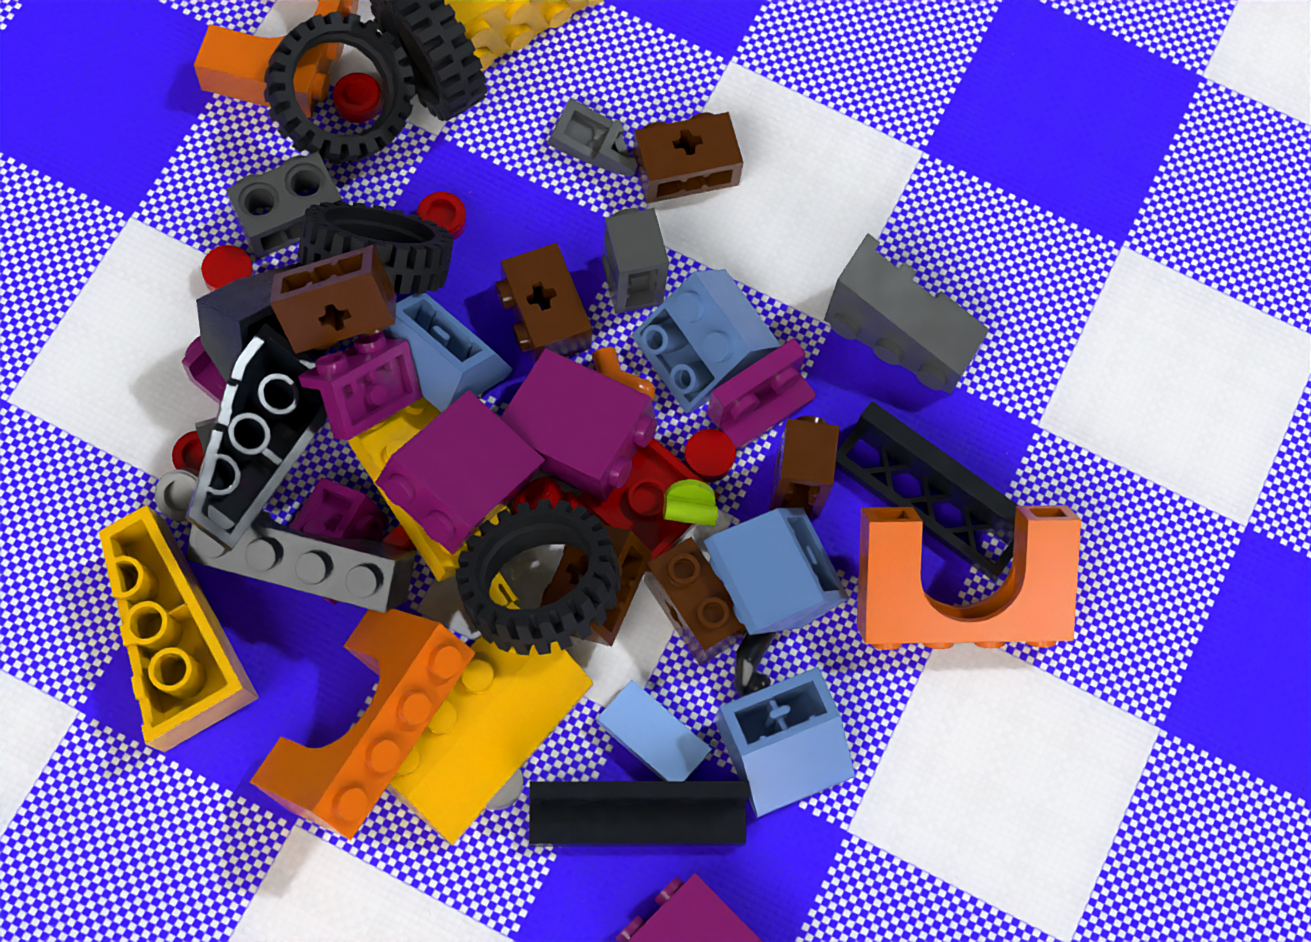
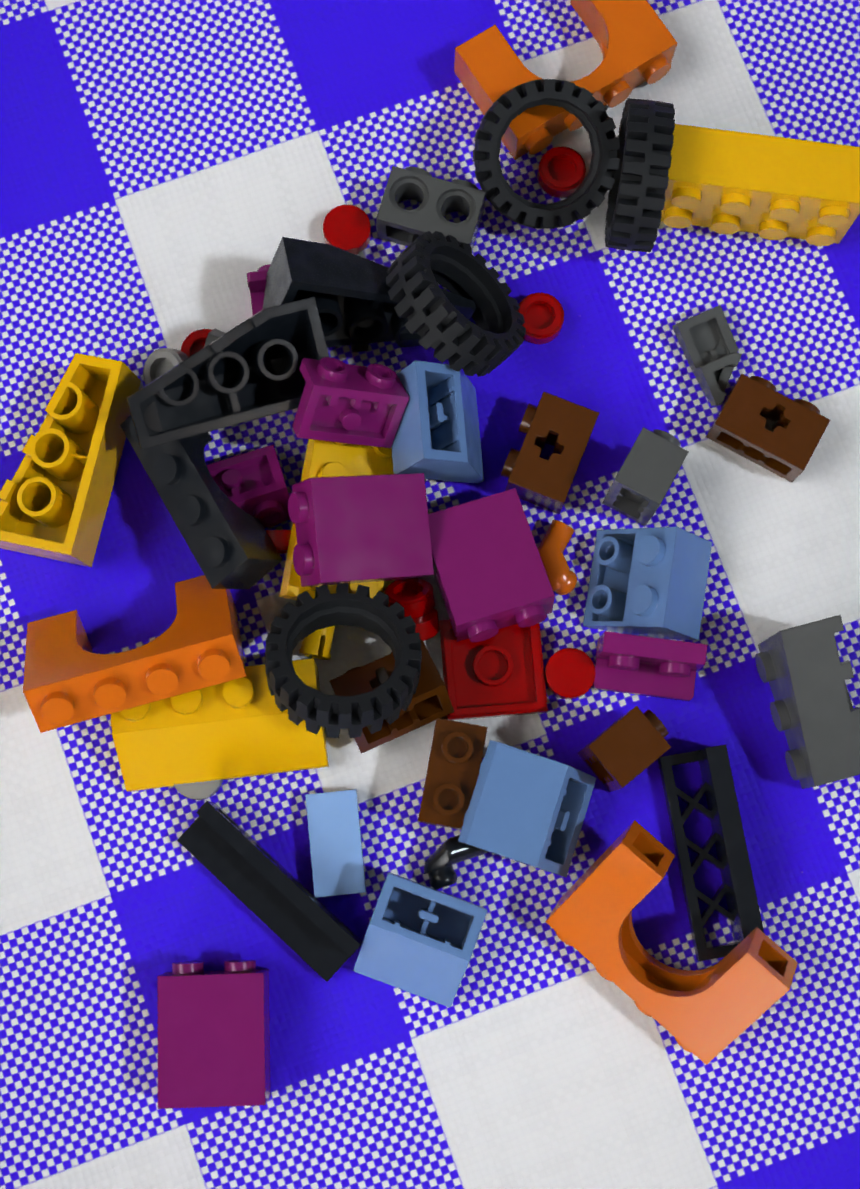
camera: 50 degrees right, 10 degrees up
reddish brown brick [270,245,397,354] -> none
lime plate [662,479,718,527] -> none

